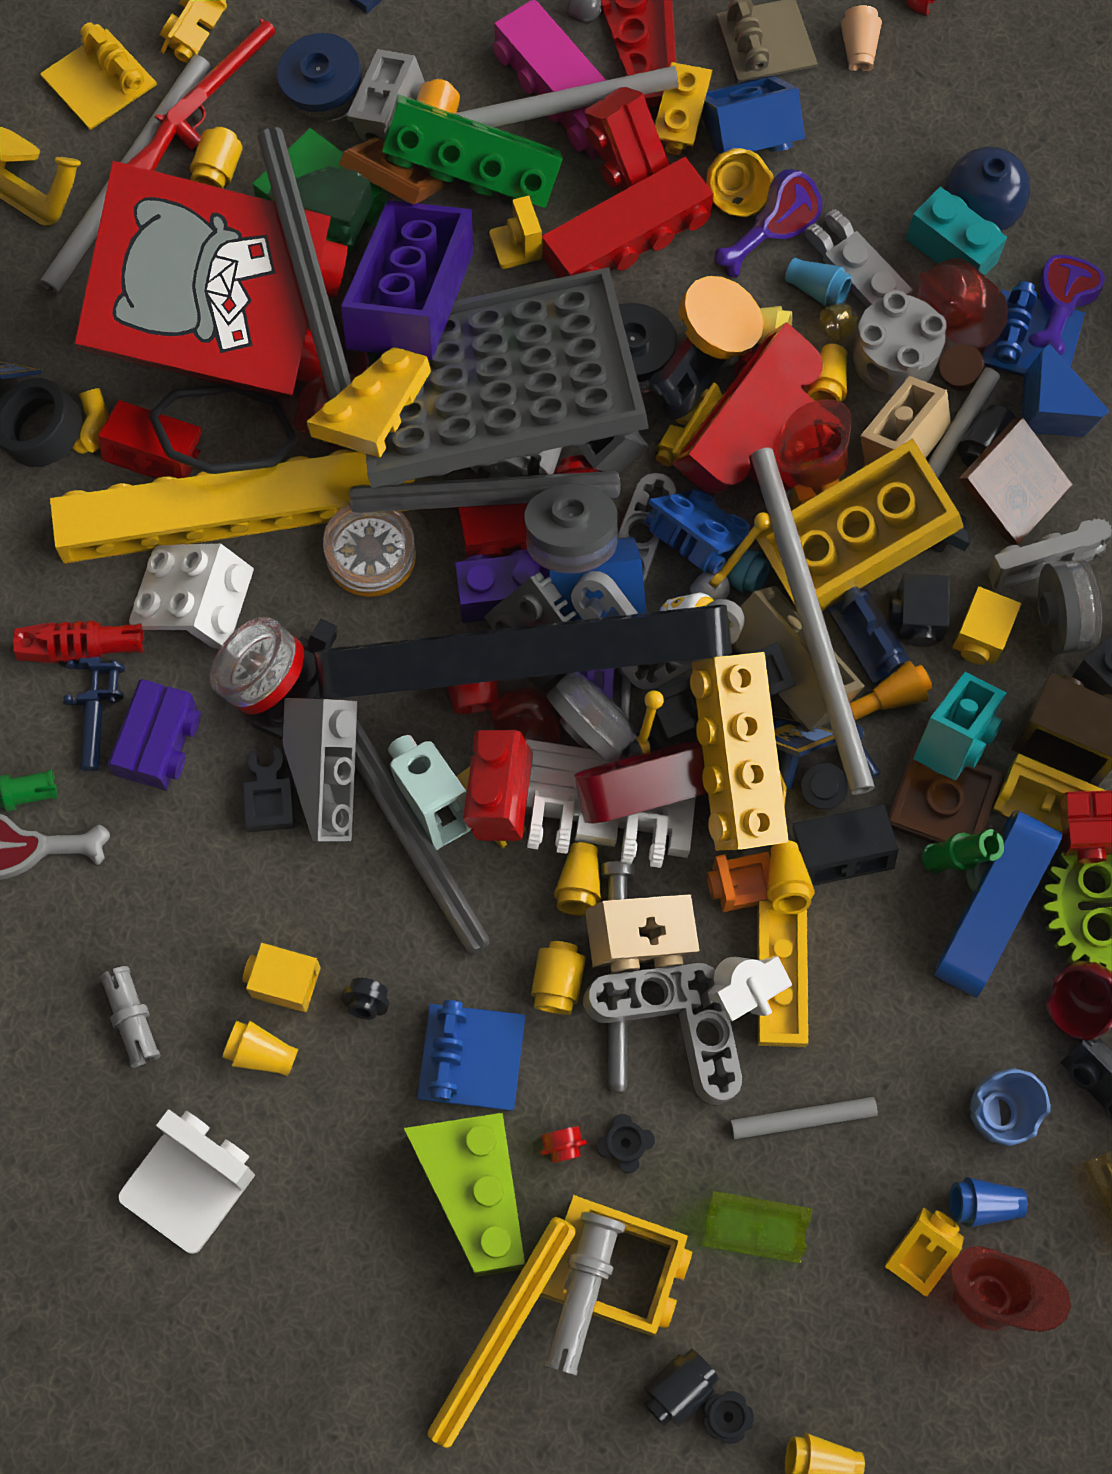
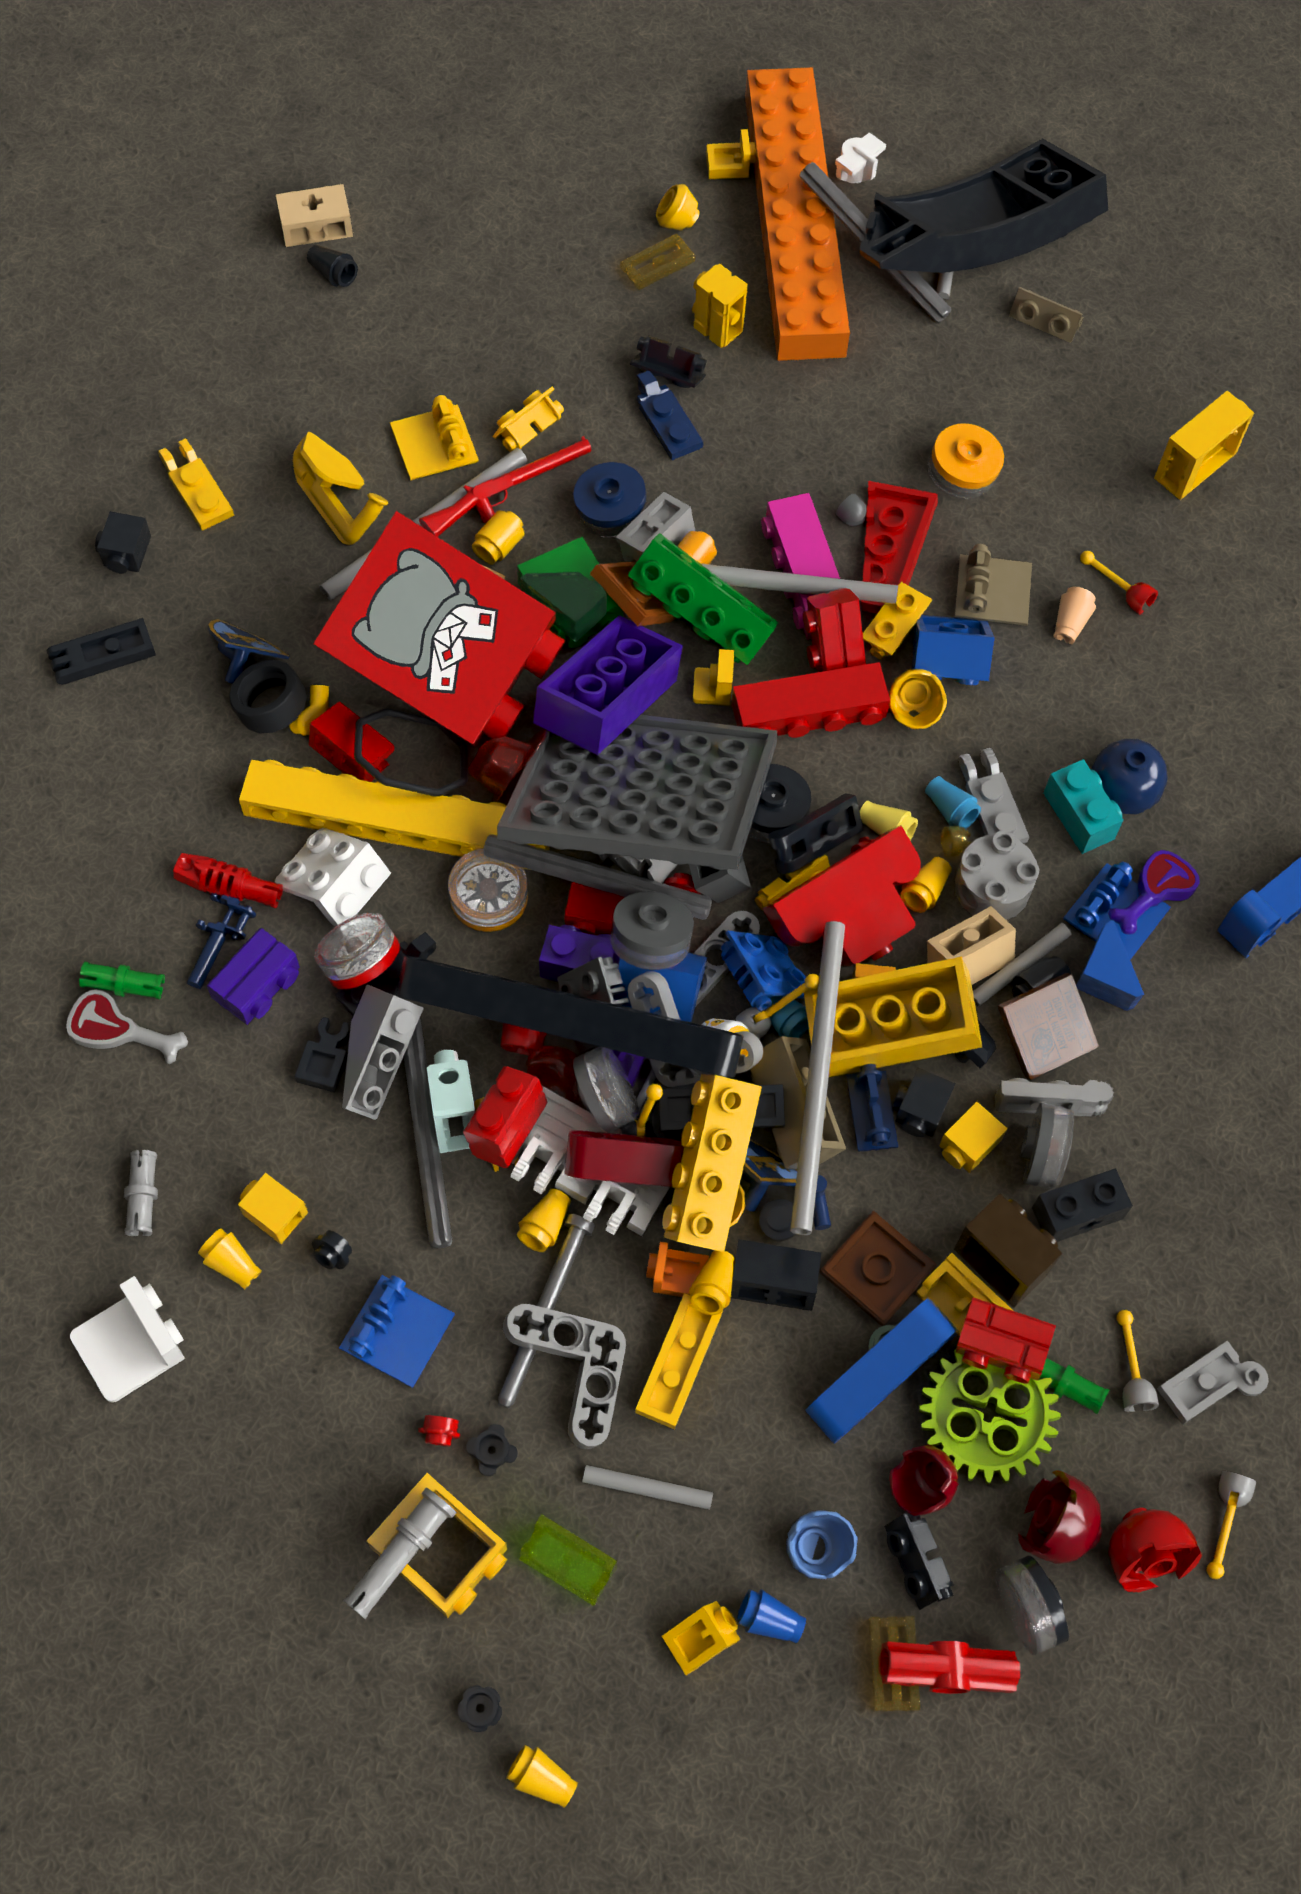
camera: 20 degrees right, 5 degrees down
dark grey axle [257,127,351,400] -> none
yellow wing [307,347,431,458] -> none
lime wedge [404,1113,525,1277] -> none
yellow axle [428,1217,576,1448] -> none
yellow brick [531,941,586,1015] -> none
tan brick [585,895,700,974] -> none
black brick [644,1349,719,1427] -> none
light orange tile [678,276,764,360] -> none
white piece [708,956,792,1021] -> none
dark purple piece [714,169,822,278] -> none
clear red piece [777,400,852,495] -> none
light orange cone [849,660,933,721] -> none
teal brick [913,672,1006,781] -> none
clear red piece [918,258,1008,349] -> none
green pin [921,829,1004,874] -> none
reddish brown tile [939,344,985,391] -> none
clear red piece [952,1246,1071,1332] -> none

